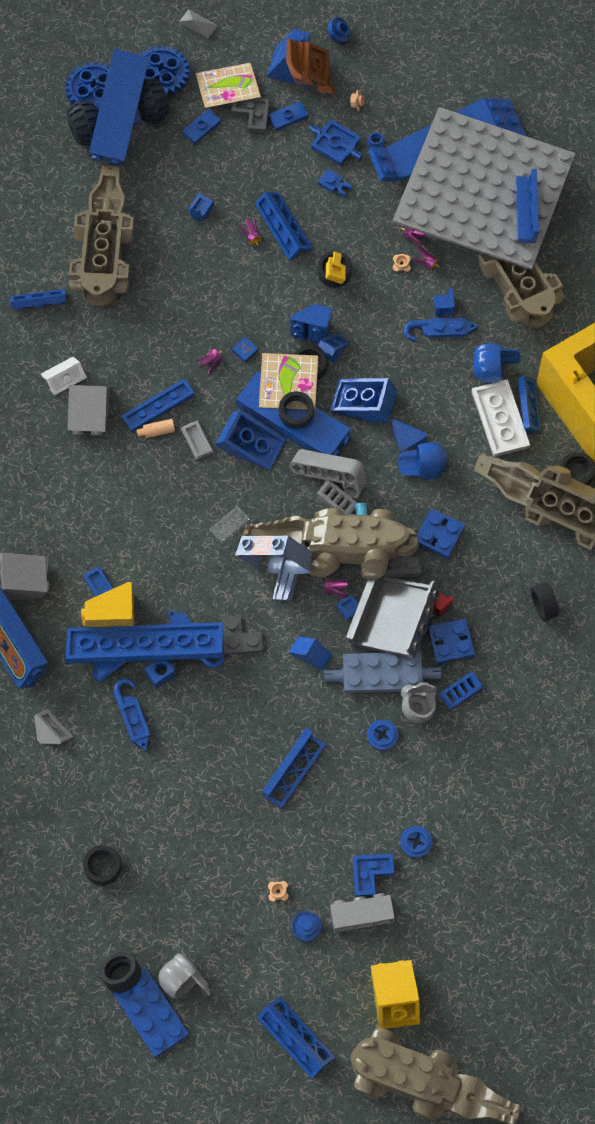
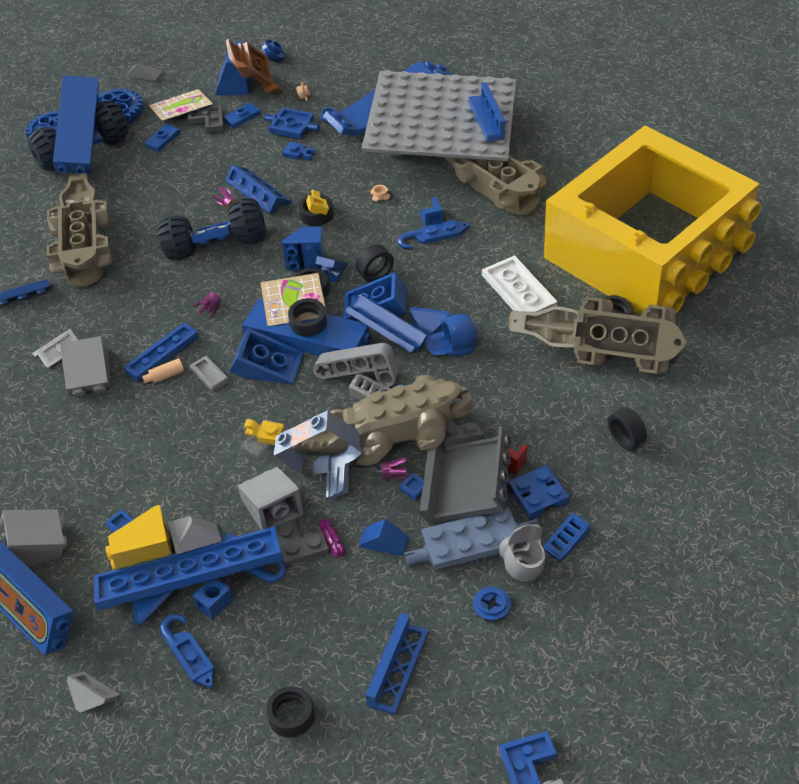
camera: 10 degrees left, 20 degrees down
blue plate [188,193,215,221] -> none
blue tile [232,337,258,363] -> none
blue gear [400,826,432,858] -> none
flat silver piece [401,227,427,248] -> none
flat silver piece [412,245,440,270] -> none
blue brick [417,509,465,559] -> none
blue piece [473,343,521,383] -> none
blue plate [518,376,542,433] -> none
none -> black plate [158,198,266,260]
none -> light grey slope [168,516,221,554]
none -> light grey slope [238,467,304,530]
none -> yellow plate [244,419,284,445]
none -> black tyre [266,686,315,738]
none -> magenta axle [319,518,345,558]
none -> fence [345,295,429,353]
none -> black tyre [356,244,394,282]

